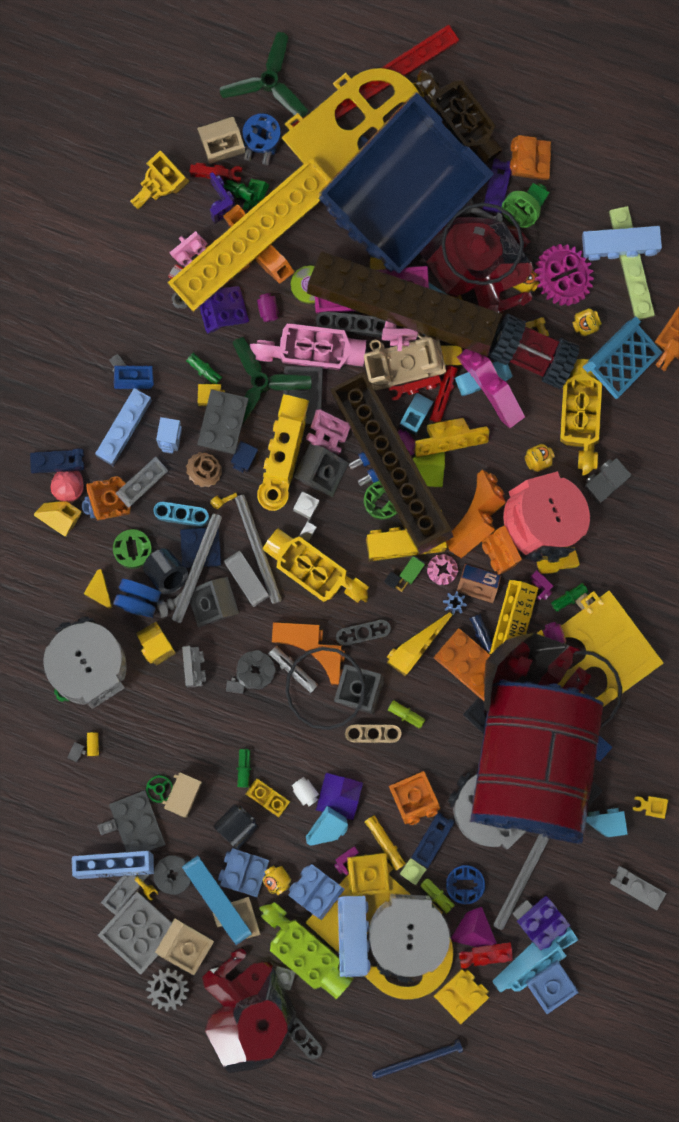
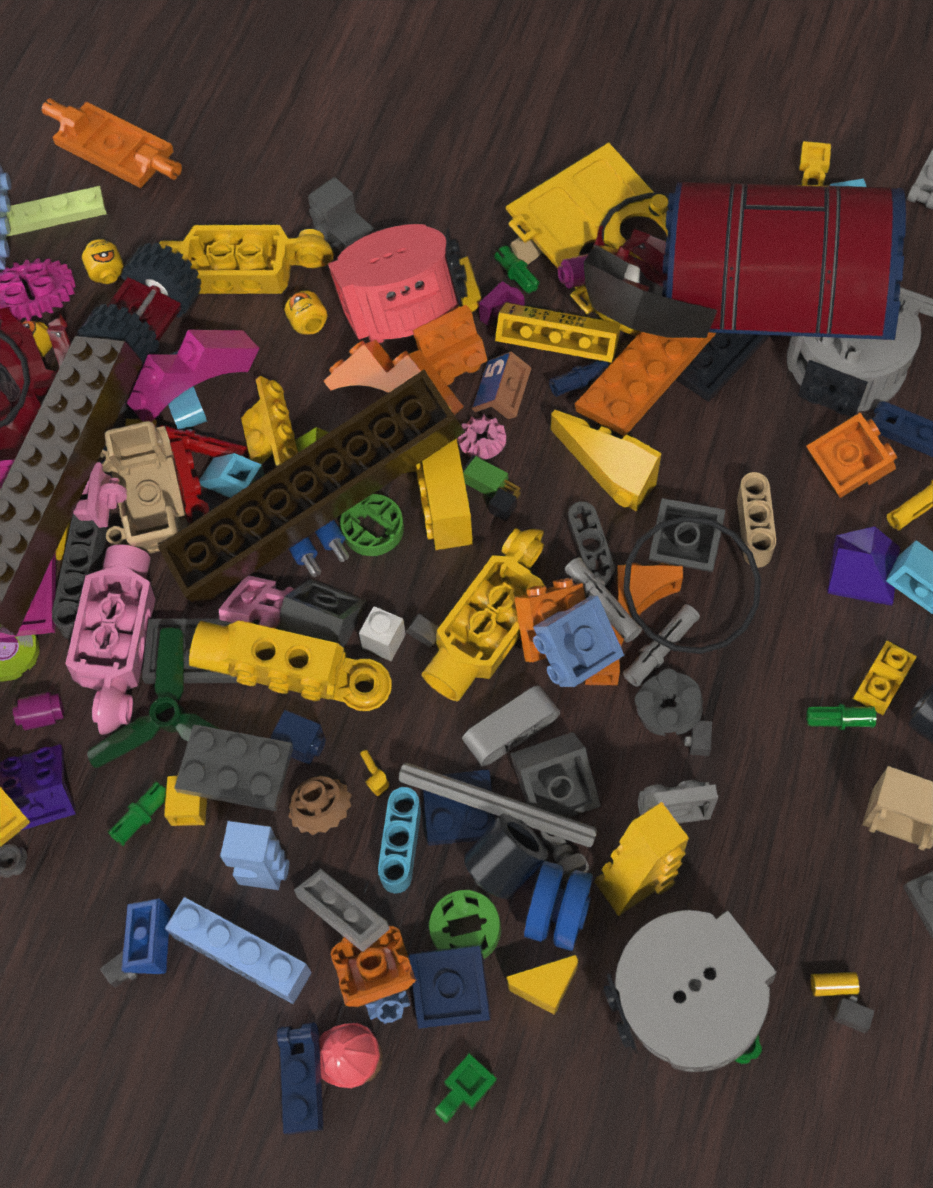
camera: 80 degrees left, 20 degrees down
yellow slope [34,501,82,536] -> none
green piece [146,776,173,803] -> none
light grey axle [235,495,282,604] -> none
white brick [292,777,319,806] -> none
lime axle [388,700,425,728] -> none
medium blue gear [443,591,467,615] -> none
dark azure fence [583,316,662,399] -> none
none -> dark blue plate [409,944,491,1029]
none -> green plate [435,1054,497,1123]
none -> orange plate [514,578,585,662]
none -> medium blue plate [533,596,624,687]
none -> light grey pin [564,557,642,643]

